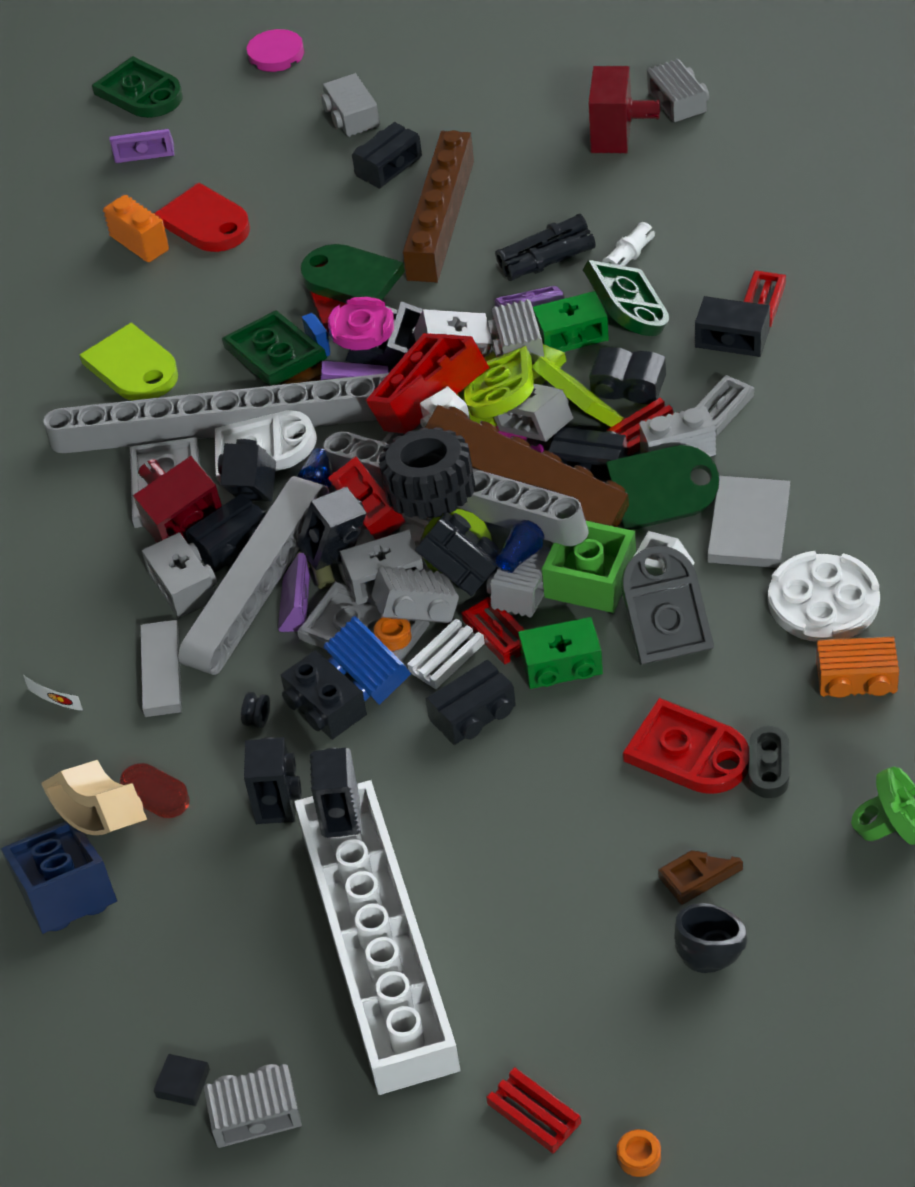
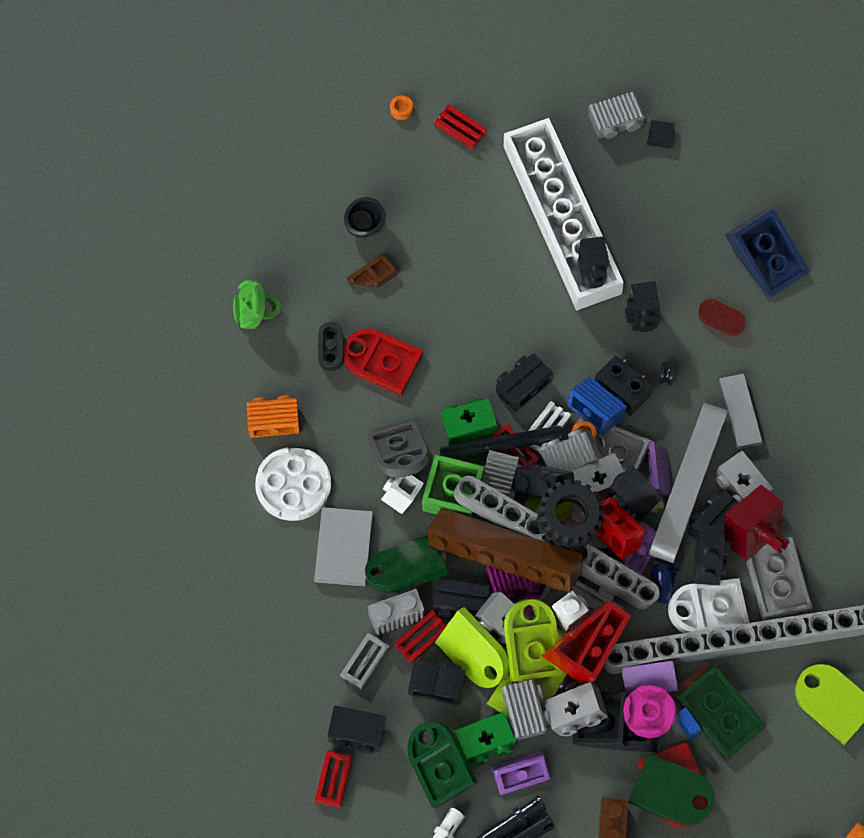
camera: 170 degrees right, 20 degrees up
white sticker [23,675,83,711] -> none
tan brick [41,760,147,835] -> none
clear blue cone [496,520,545,573] -> none
none -> black axle [439,426,564,459]

